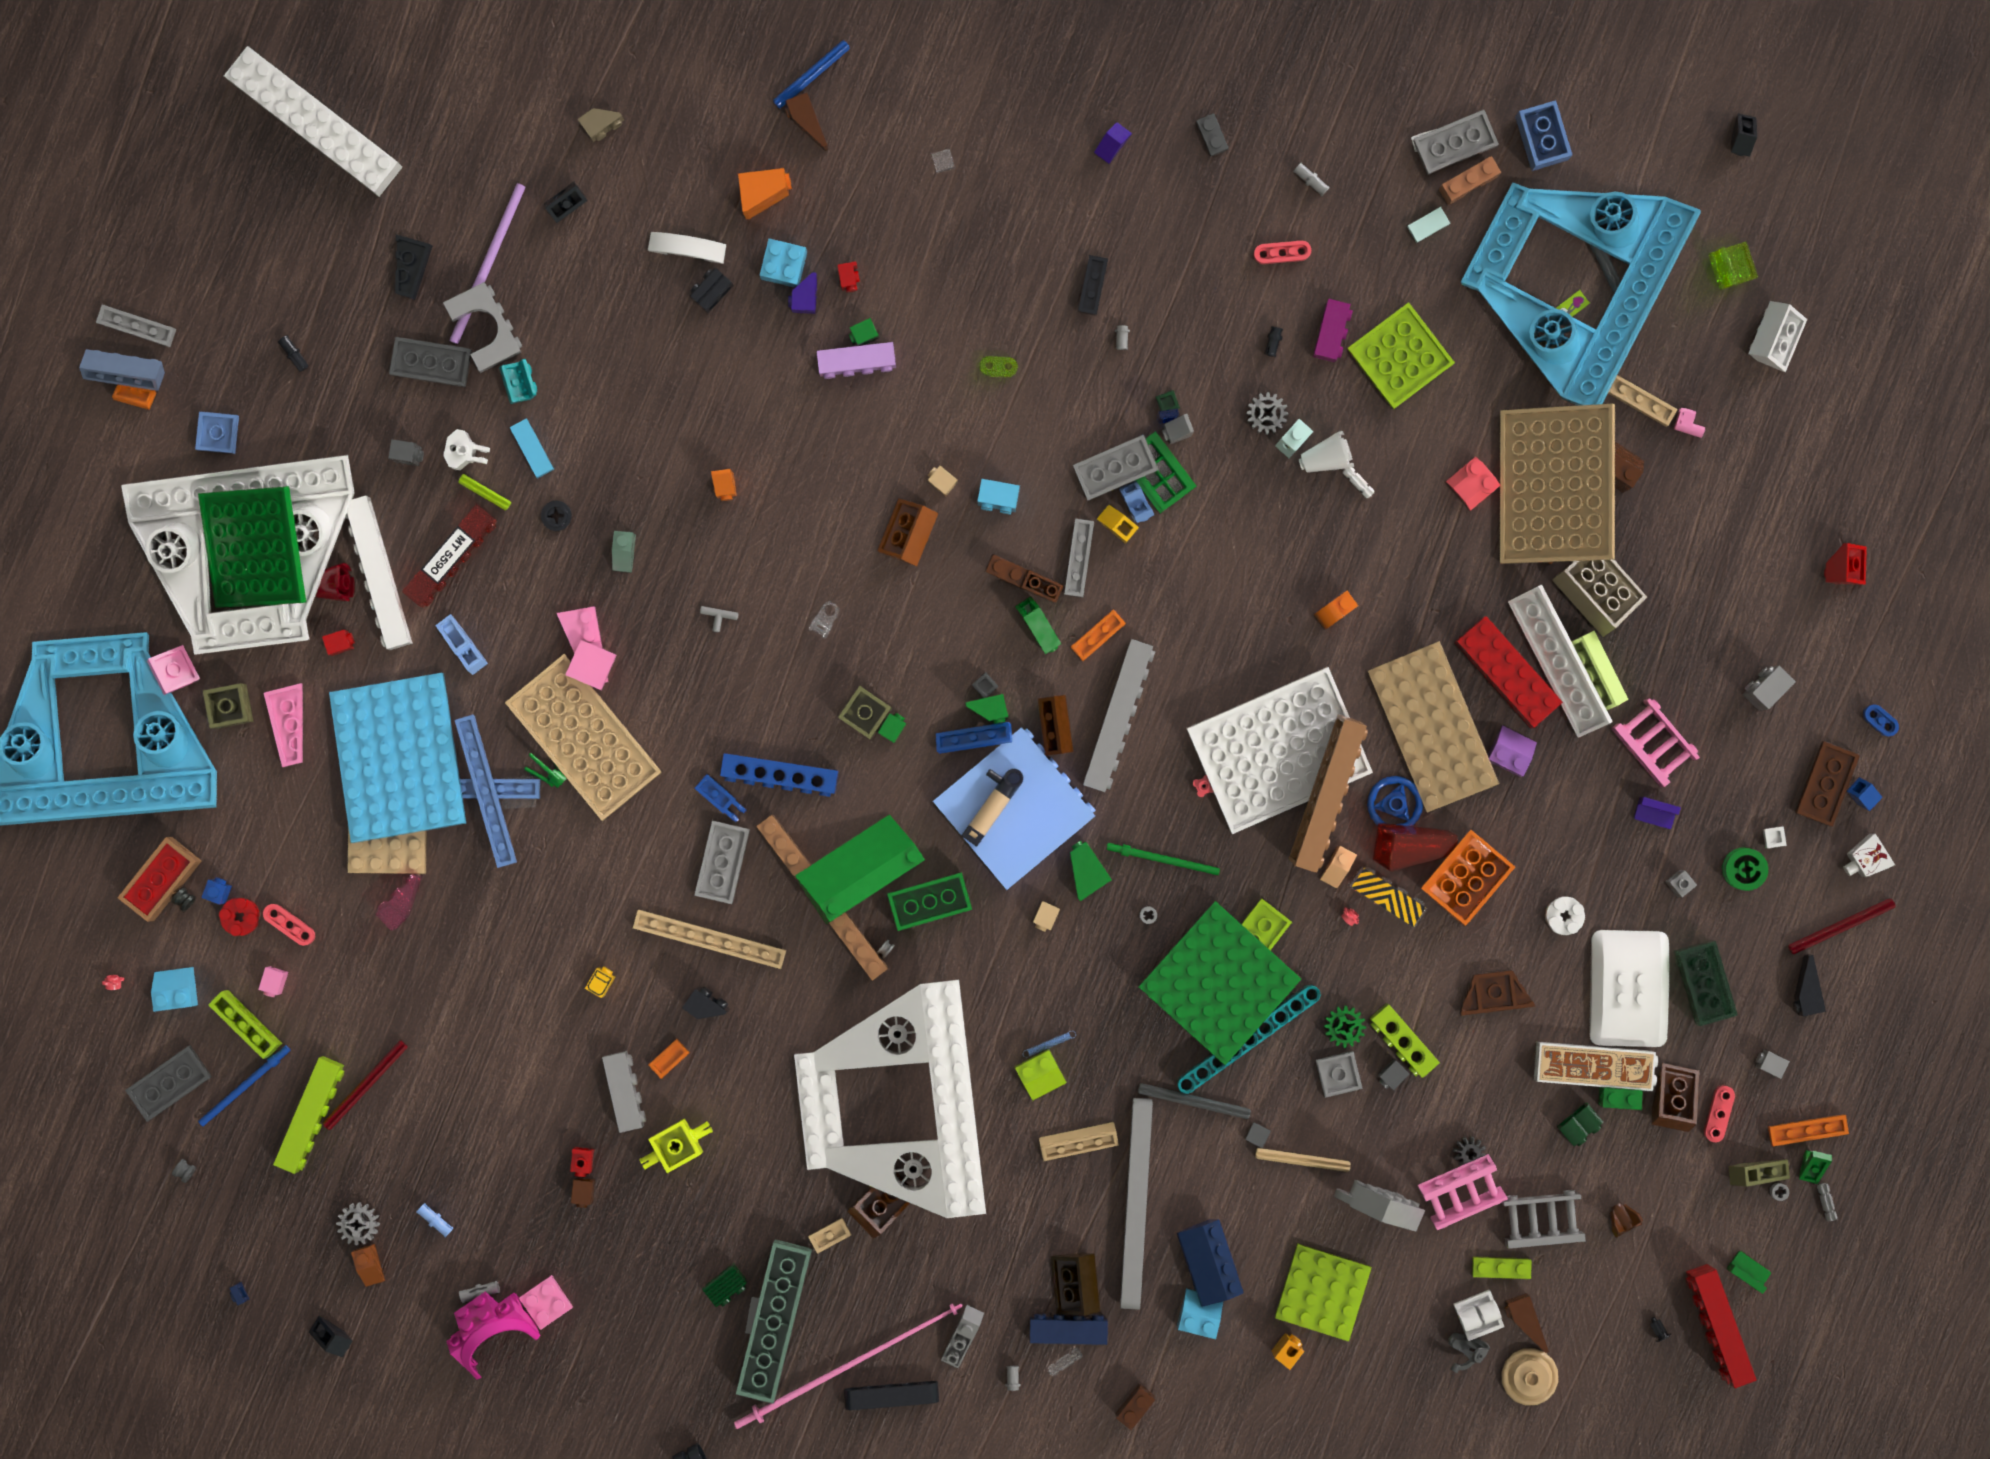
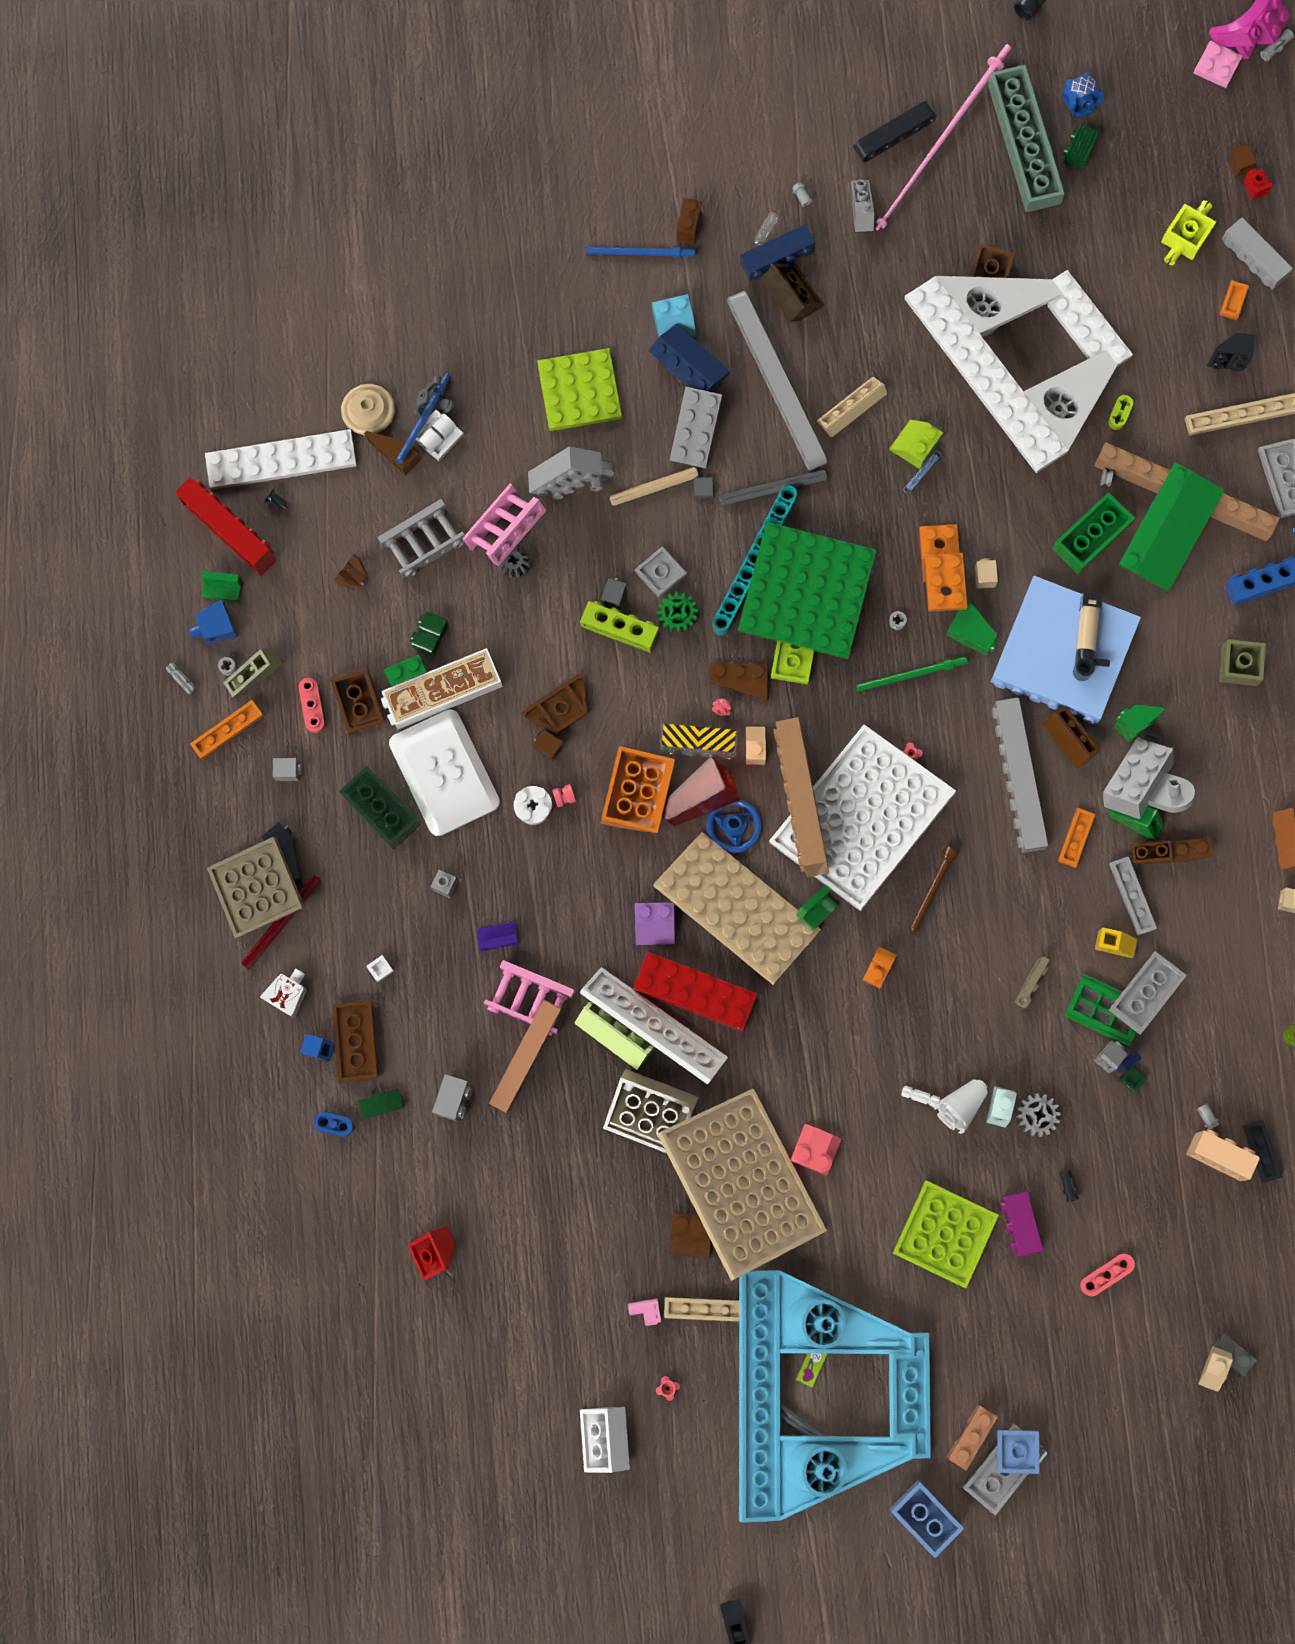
camera: 155 degrees right, 10 degrees down
tan plate [808,1217,852,1254] -> none
green brick [878,712,906,743] -> none
blue plate [936,722,1012,754] -> none
medium azure brick [978,479,1020,515] -> none
medium blue brick [1119,481,1154,523] -> none
light orange brick [1271,1333,1304,1370] -> none
light grey pin [1293,162,1330,196] -> none
light aqua tile [1407,207,1450,243] -> none
lime plate [1472,1257,1532,1279] -> none
clear neon green plate [1708,241,1758,290] -> none
green wheel [1722,848,1768,891] -> none
green slope [1799,1150,1832,1184] -> none
none -> blue torso [189,600,237,643]
none -> white plate [205,429,357,490]
none -> dark tan plate [207,837,305,939]
none -> dark green slope [358,1089,403,1120]
none -> blue bar [396,373,451,463]
none -> nougat tile [489,999,561,1113]
none -> reddish brown brick [533,730,564,762]
none -> coral wheel [552,784,576,808]
none -> blue bar [586,247,695,258]
none -> coral plate [656,1376,680,1401]
none -> light grey plate [670,387,722,468]
none -> reddish brown wing [710,663,767,702]
none -> green panel [796,884,838,930]
none -> reddish brown piece [910,846,959,932]
none -> orange bracket [919,524,967,612]
none -> medium blue plate [997,1430,1039,1474]
none -> dark tan hinge [1014,956,1049,1009]
none -> blue brick [1062,73,1104,117]
none -> light grey brick [1103,737,1195,819]
none -> lime beam [1108,395,1133,430]
none -> light nougat brick [1186,1129,1260,1181]
none -> tan slope [1198,1346,1233,1392]

